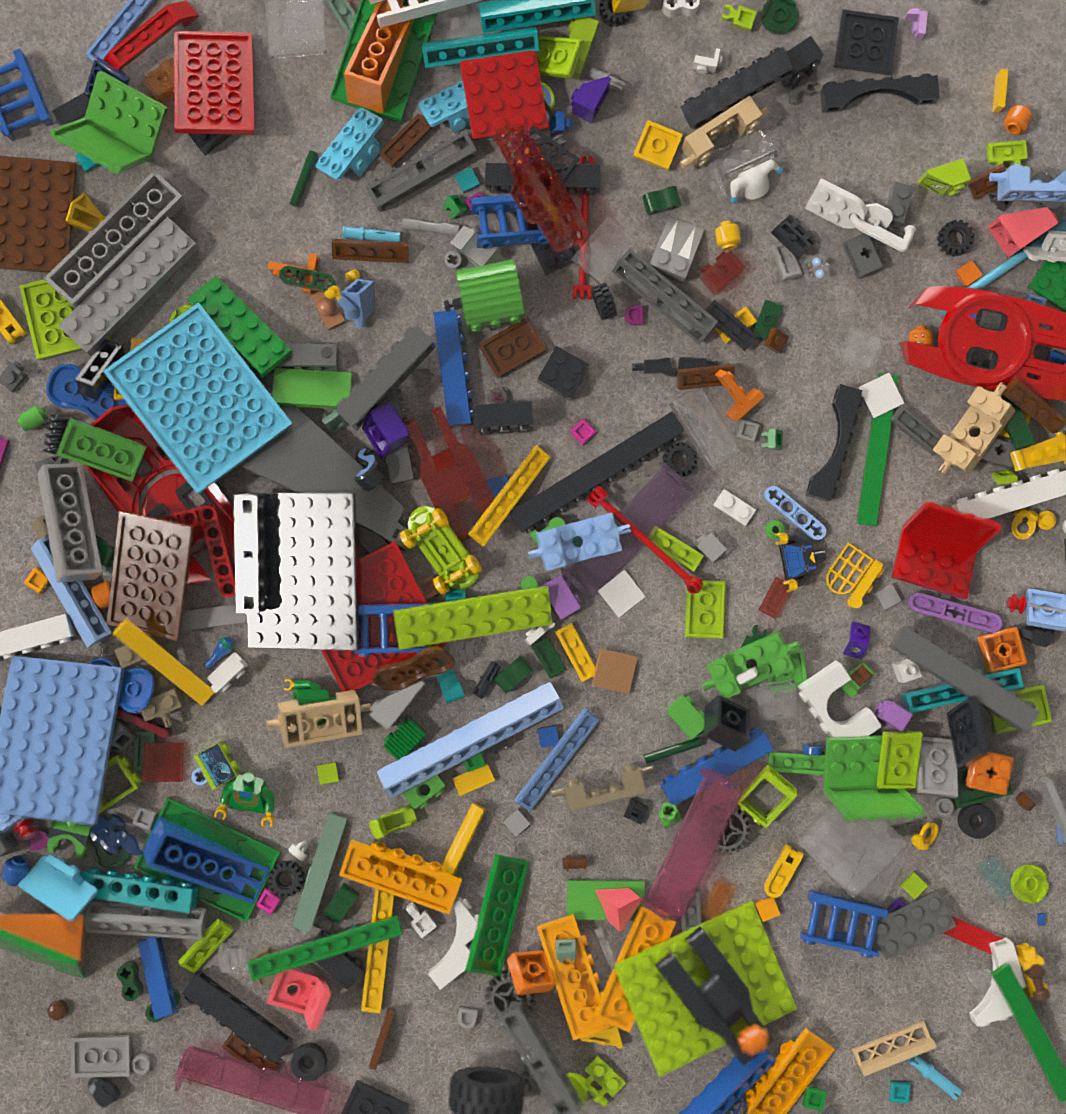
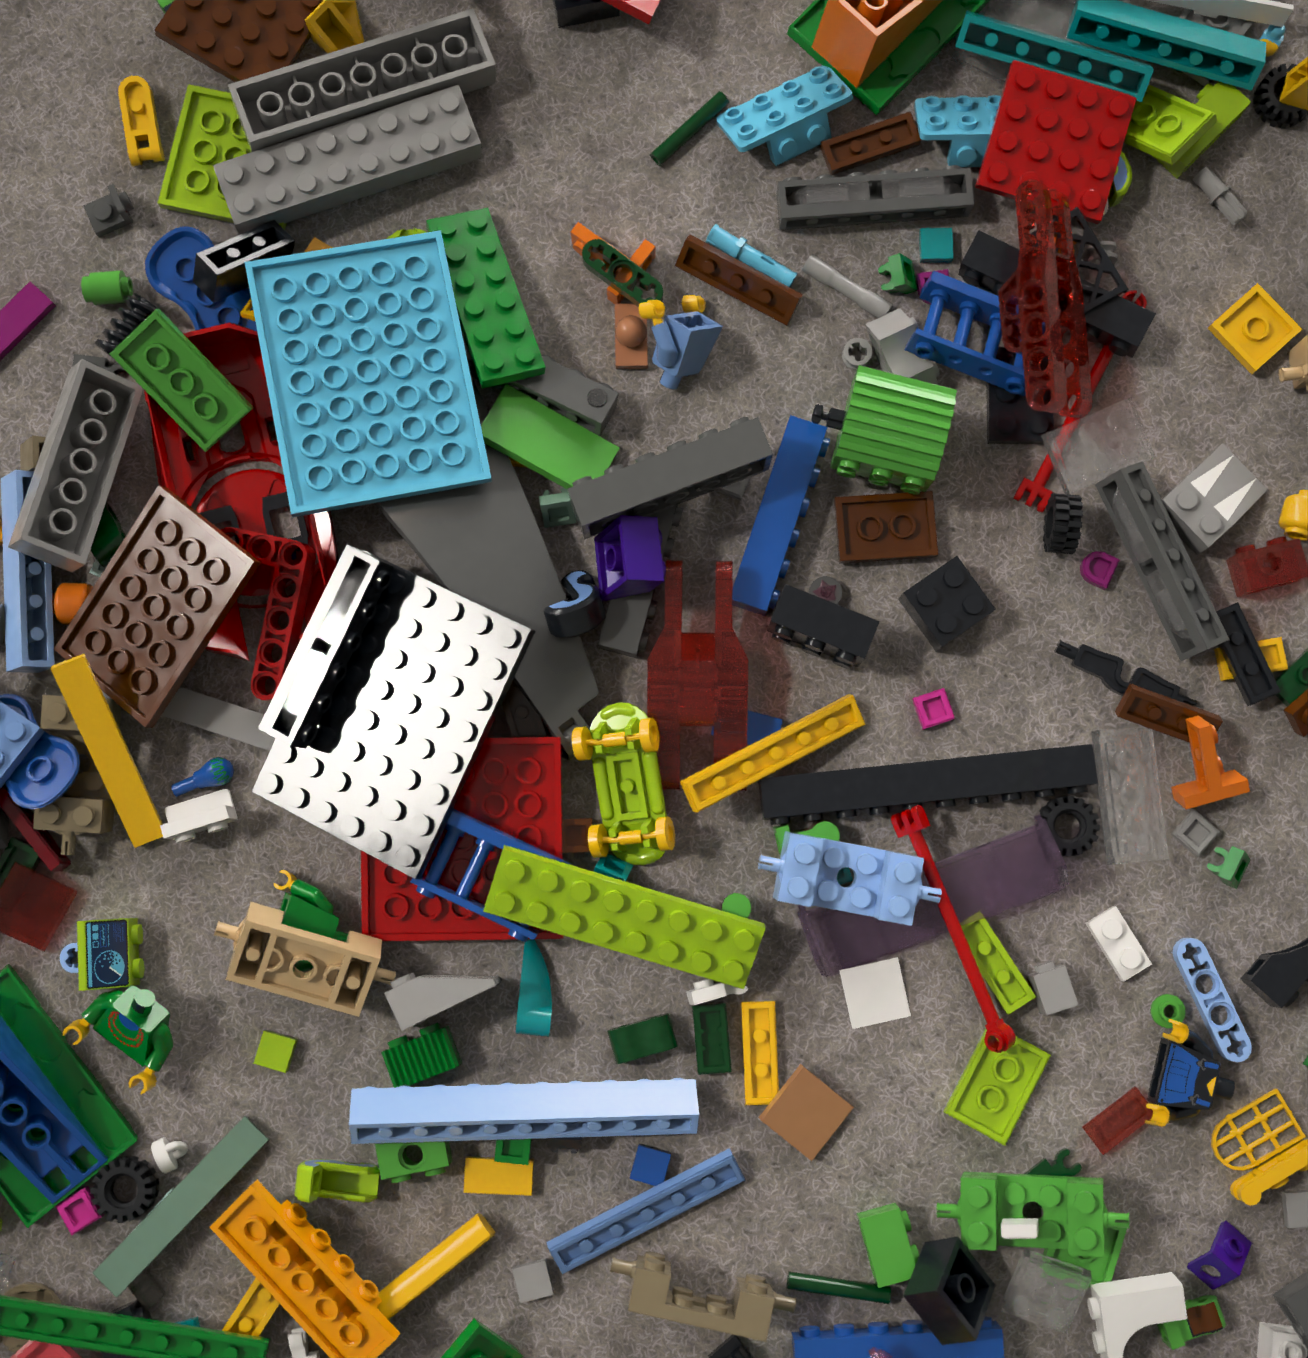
camera: 30 degrees right, 5 degrees down
dark green axle [323,882,360,924] -> none
reddish brown plate [372,647,455,691] -> none
black axle [472,661,500,699] -> none
medium lavender brick [541,575,582,620] -> none
blue tile [550,111,572,136] -> none
dark purple slope [570,76,611,124] -> none
dark green axle [642,186,682,215] -> none

